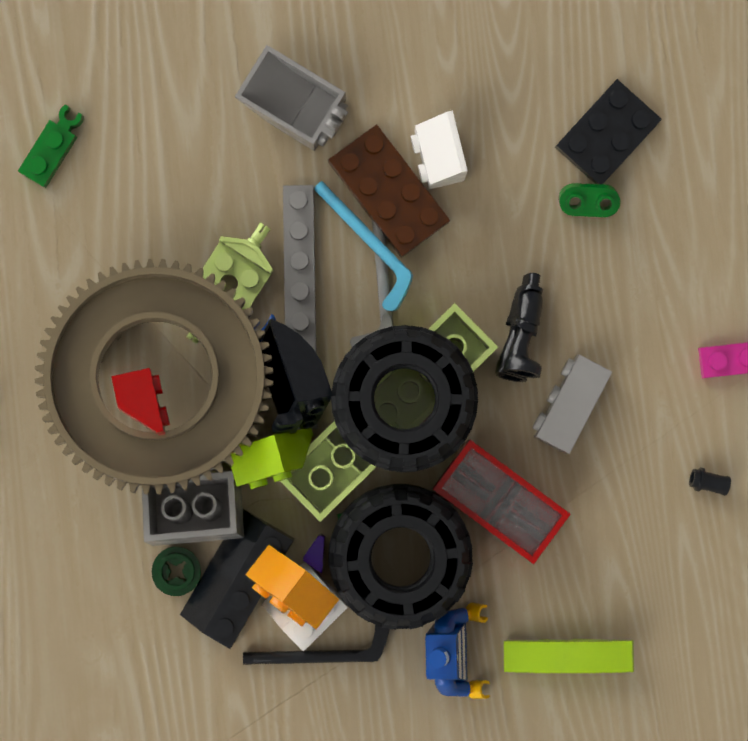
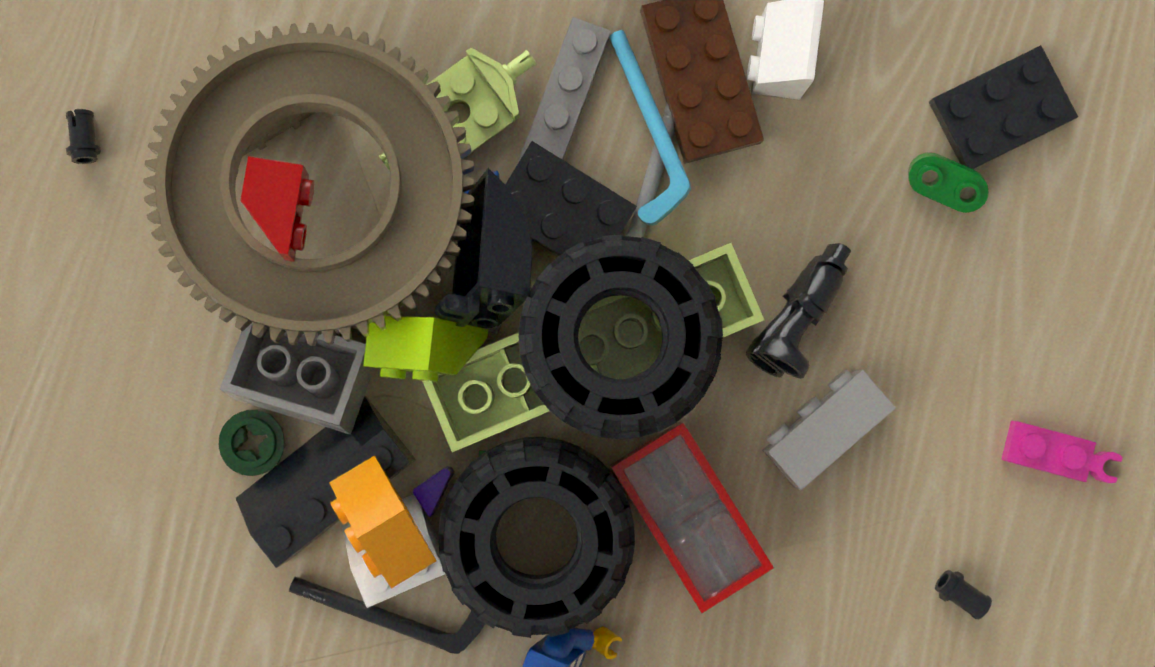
camera: 25 degrees right, 0 degrees up
none -> black plate [505,141,637,256]

